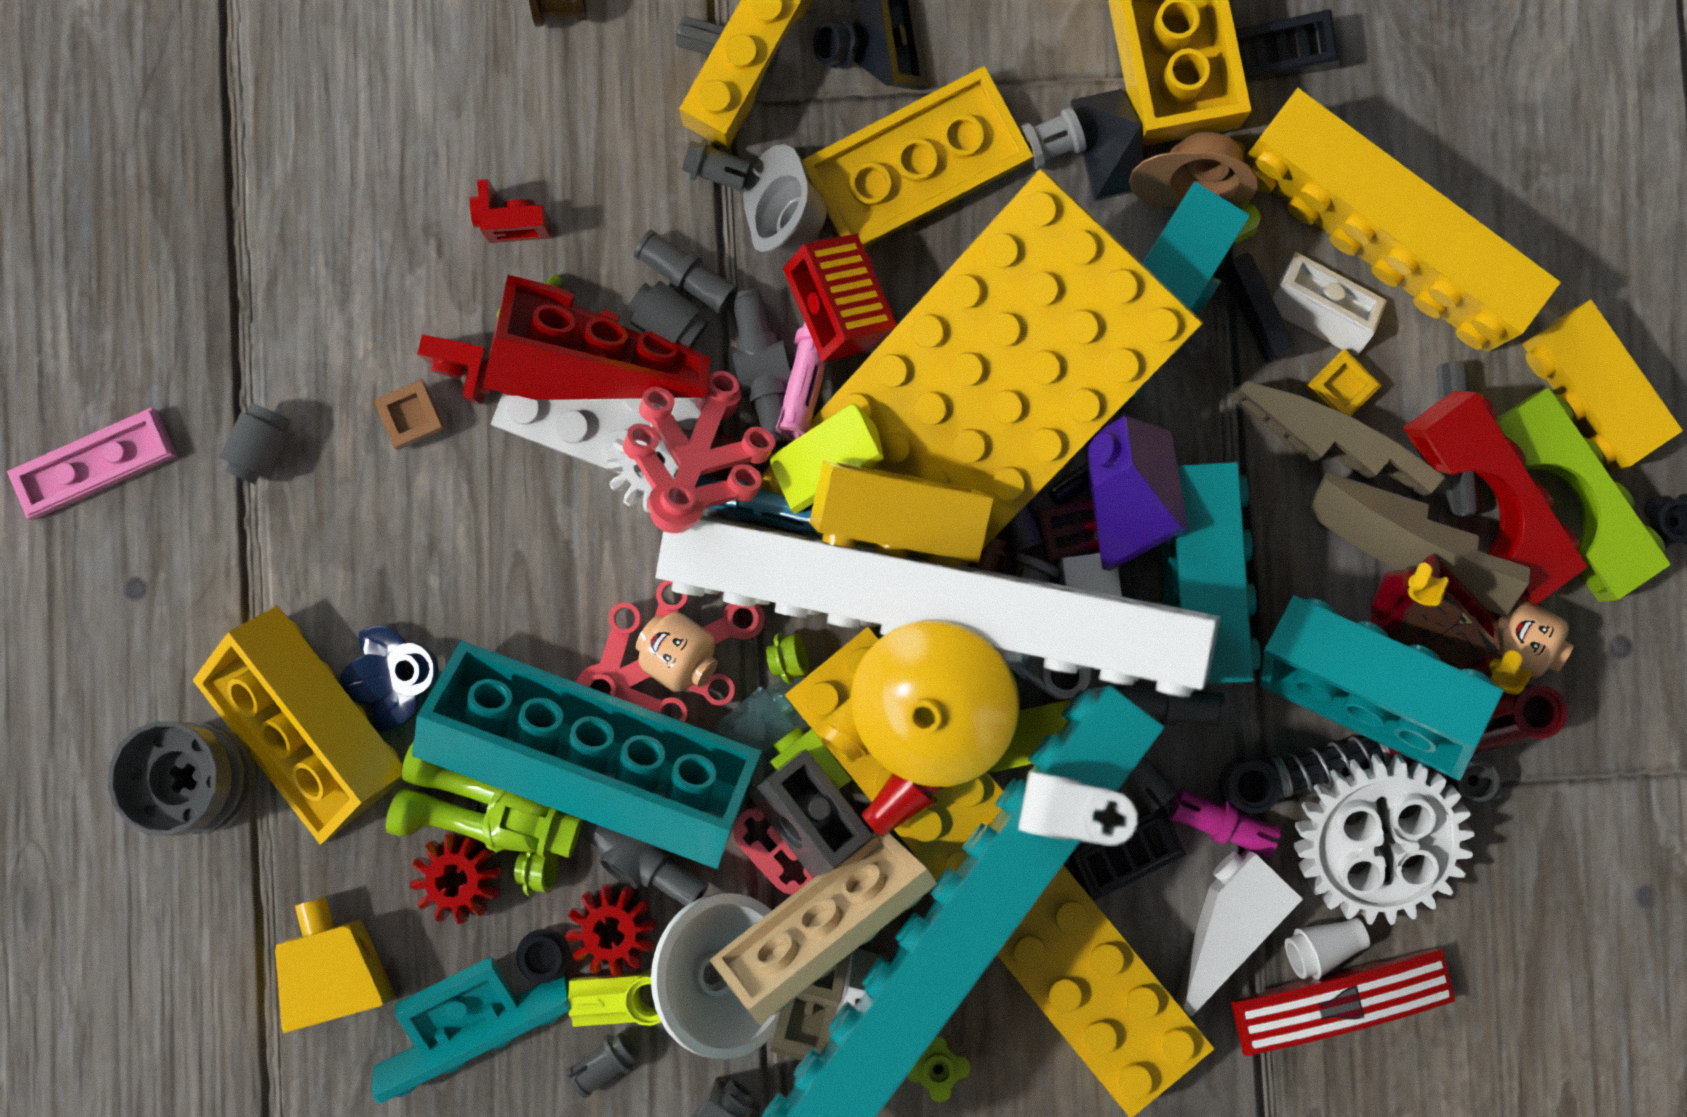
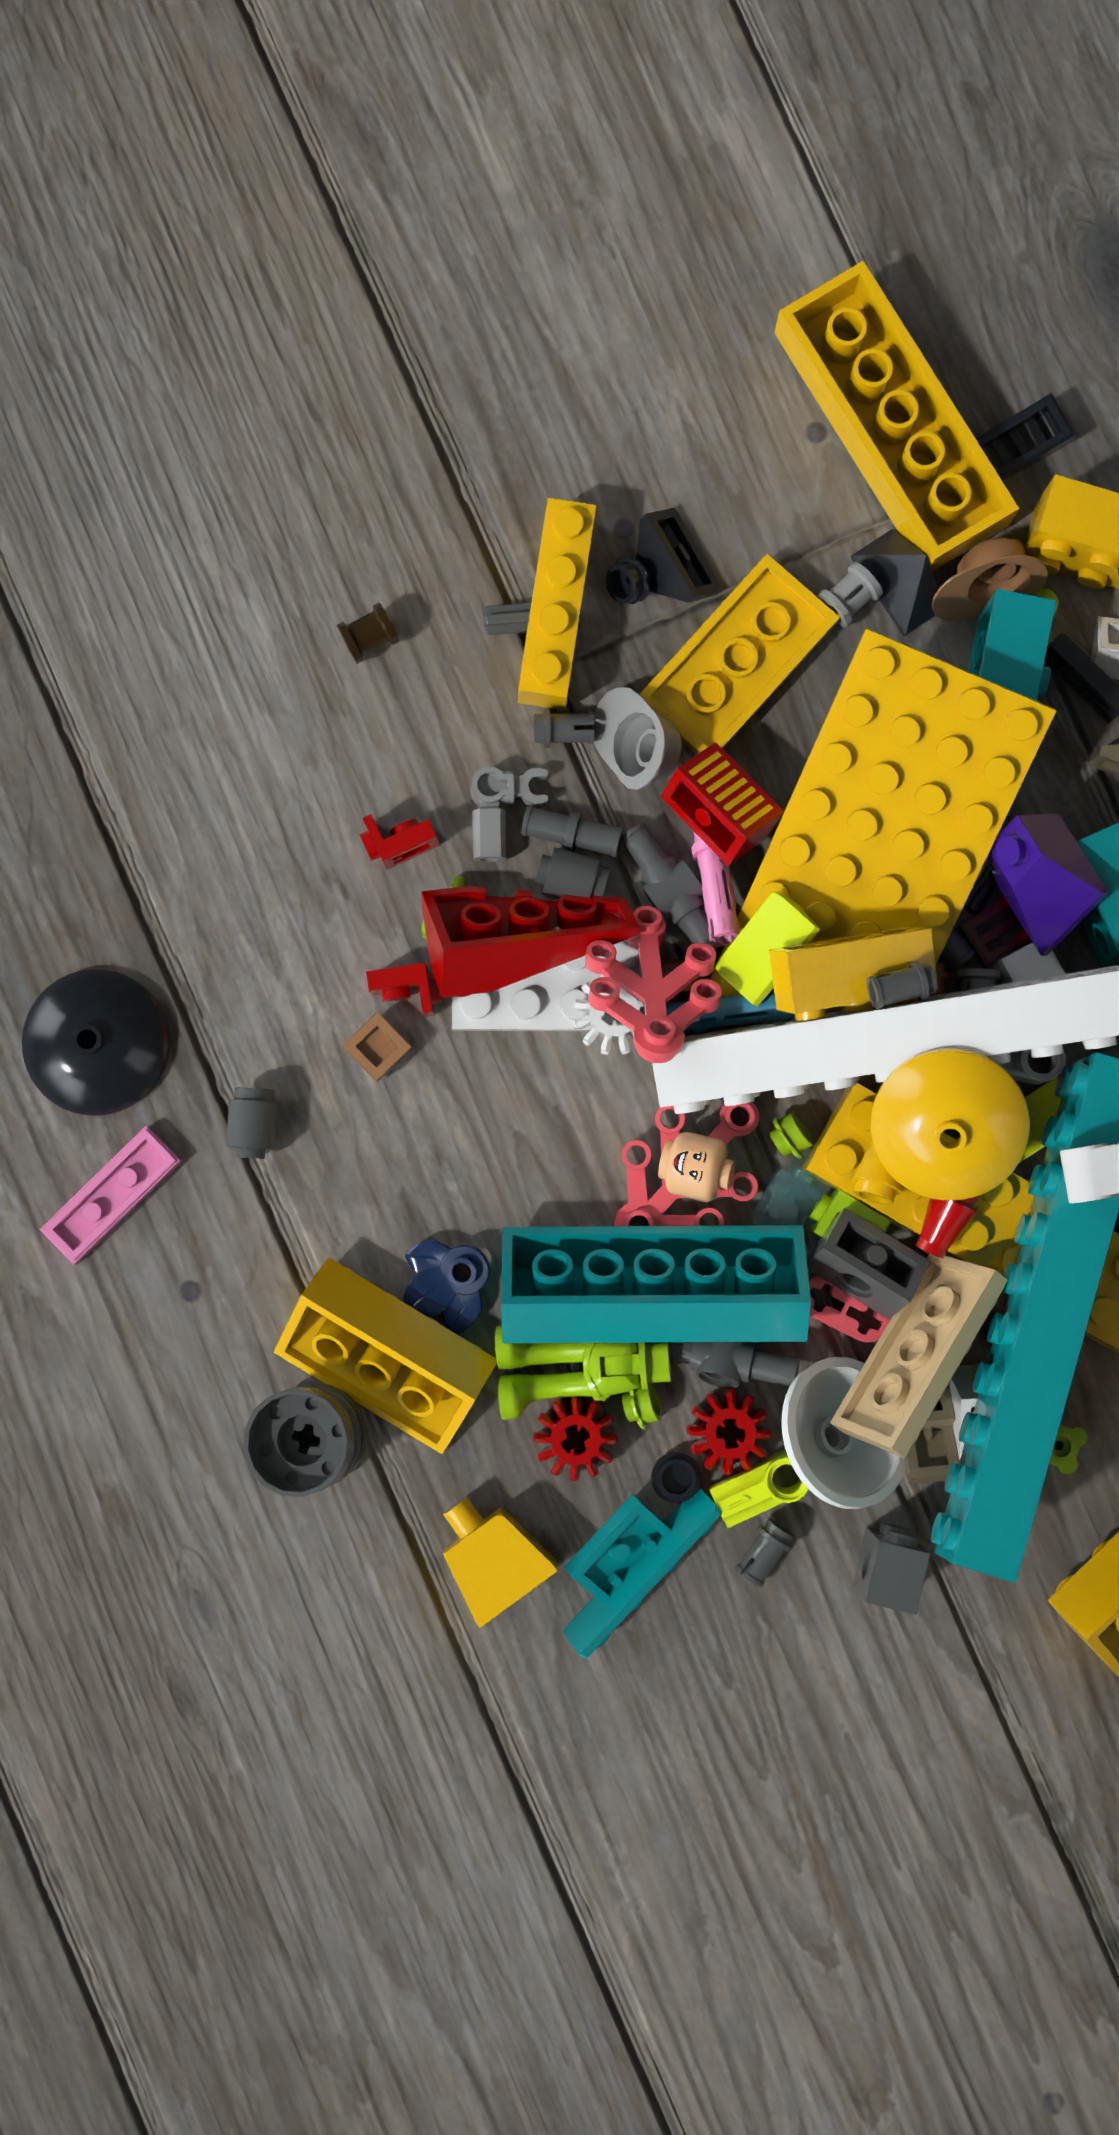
camera: 20 degrees left, 0 degrees up
none -> black dish [22,969,170,1116]
none -> light grey bar [470,766,548,862]
none -> dark grey pin [866,960,937,1009]

